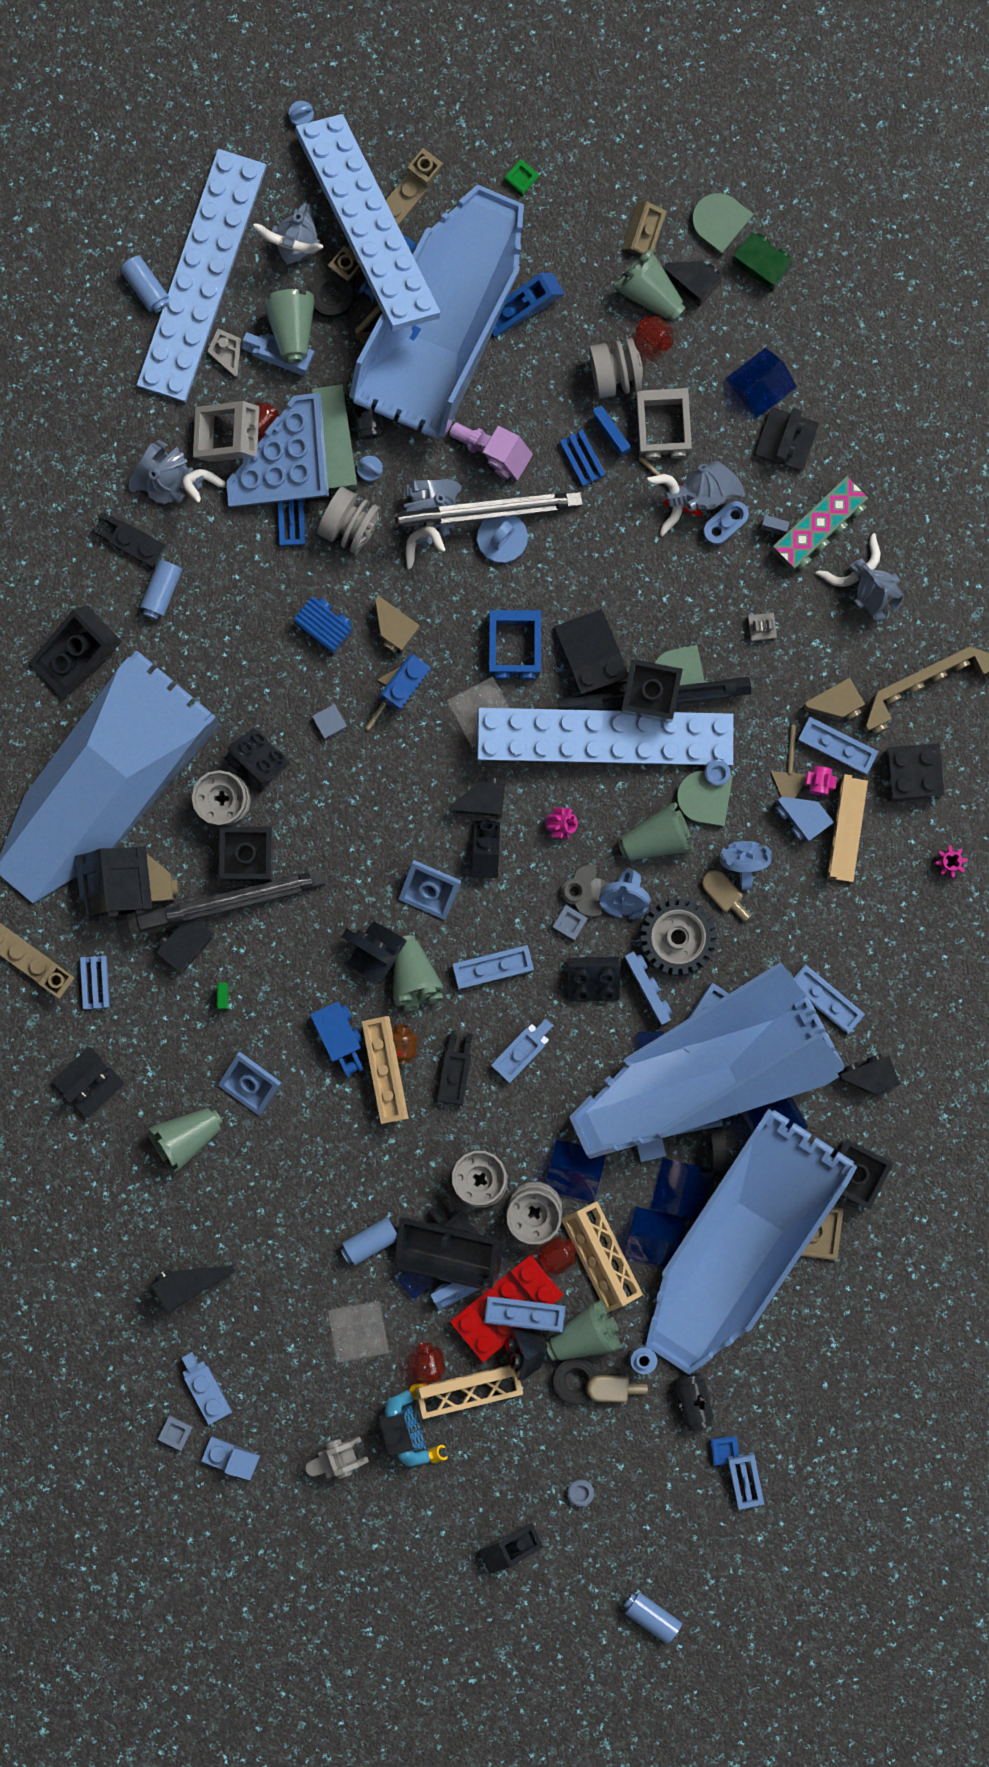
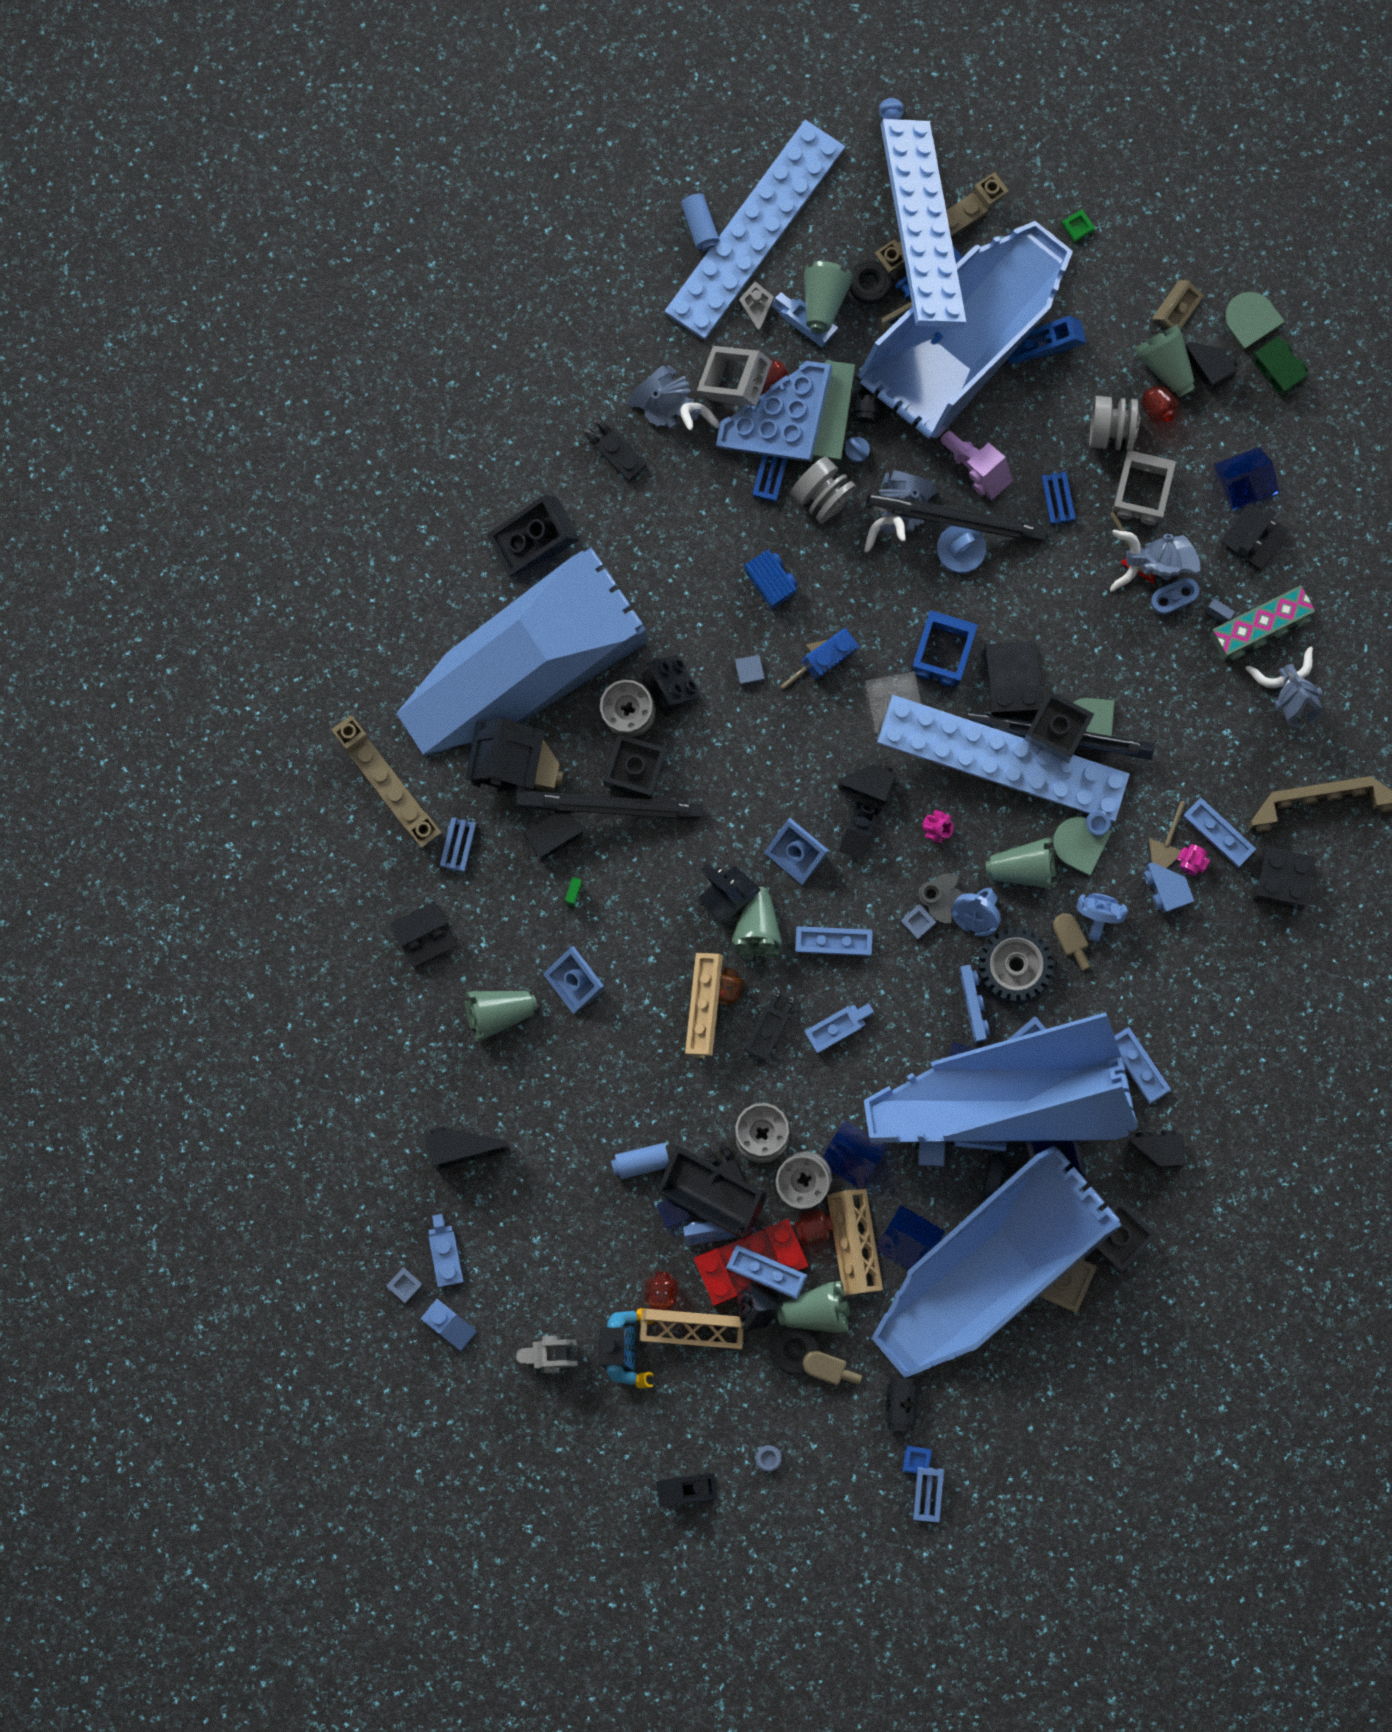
camera: 20 degrees right, 5 degrees down
medium blue brick [140,560,182,620] -> none
sand blue helmet [253,203,323,265] -> none
blue brick [310,1001,364,1078] -> none
clear brick [328,1300,390,1363] -> none
dark tan slope [375,596,420,654] -> none
black bracket [567,957,620,1002] -> none
blue tile [592,405,631,458] -> none
medium blue brick [623,1592,682,1645] -> none
medium blue brick [629,1345,657,1374] -> none
clear blue slope [651,1158,712,1220] -> none
flat silver tile [748,613,777,642] -> none
dark tan slope [803,678,865,721] -> none
tan fence [827,774,868,883] -> none
dark pink gear [934,846,968,879] -> none

